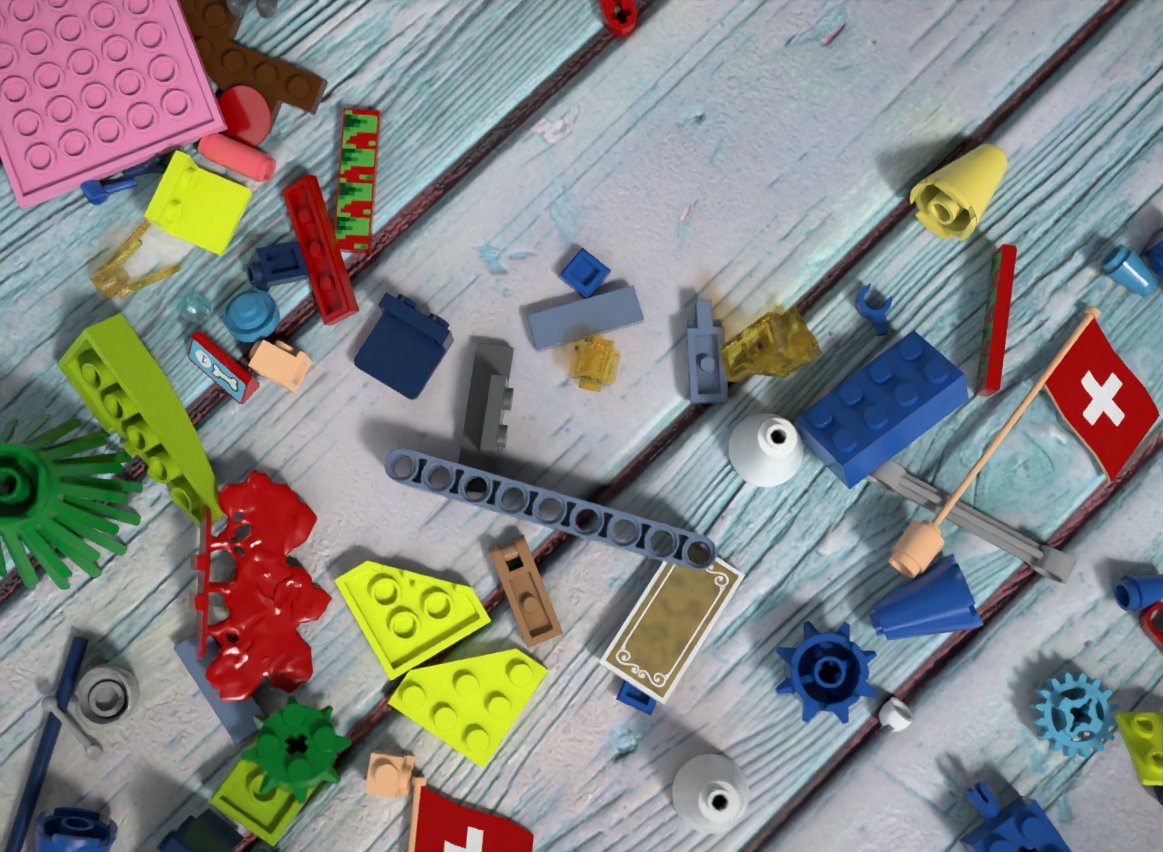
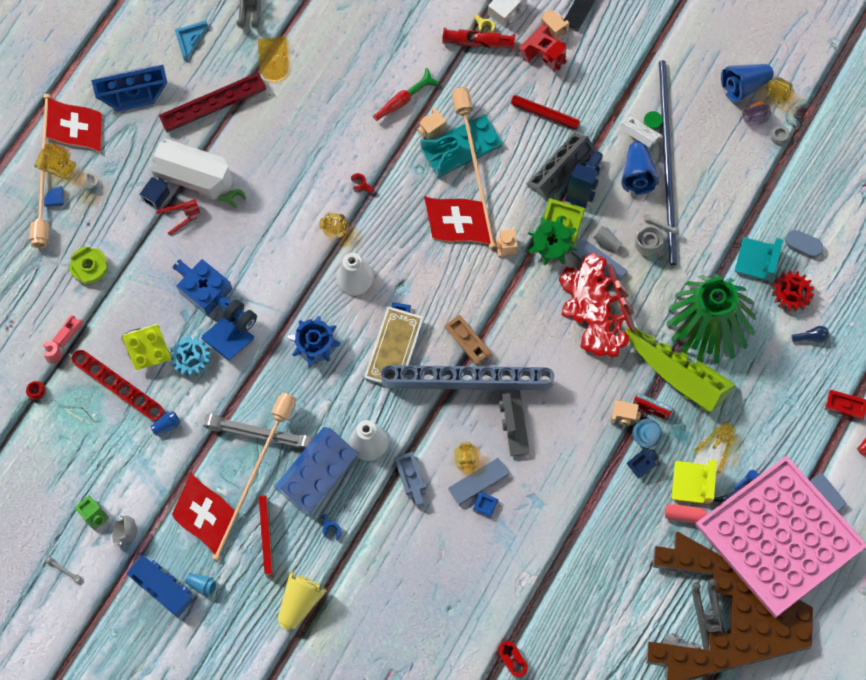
camera: 170 degrees right, 10 degrees down
red piece [218,86,272,148] -> none
red tile [282,174,359,325] -> none
tile [334,108,381,254] -> none
neon yellow plate [334,561,492,681] -> none
dark blue bracket [354,292,454,400] -> none
neon yellow plate [388,649,548,769] -> none
clear yellow tile [719,306,823,382] -> none
blue cone [869,554,983,641] -> none
white hinge [879,697,914,732] -> none
none -> blue plate [201,300,257,361]
none -> light grey cone [593,226,622,252]

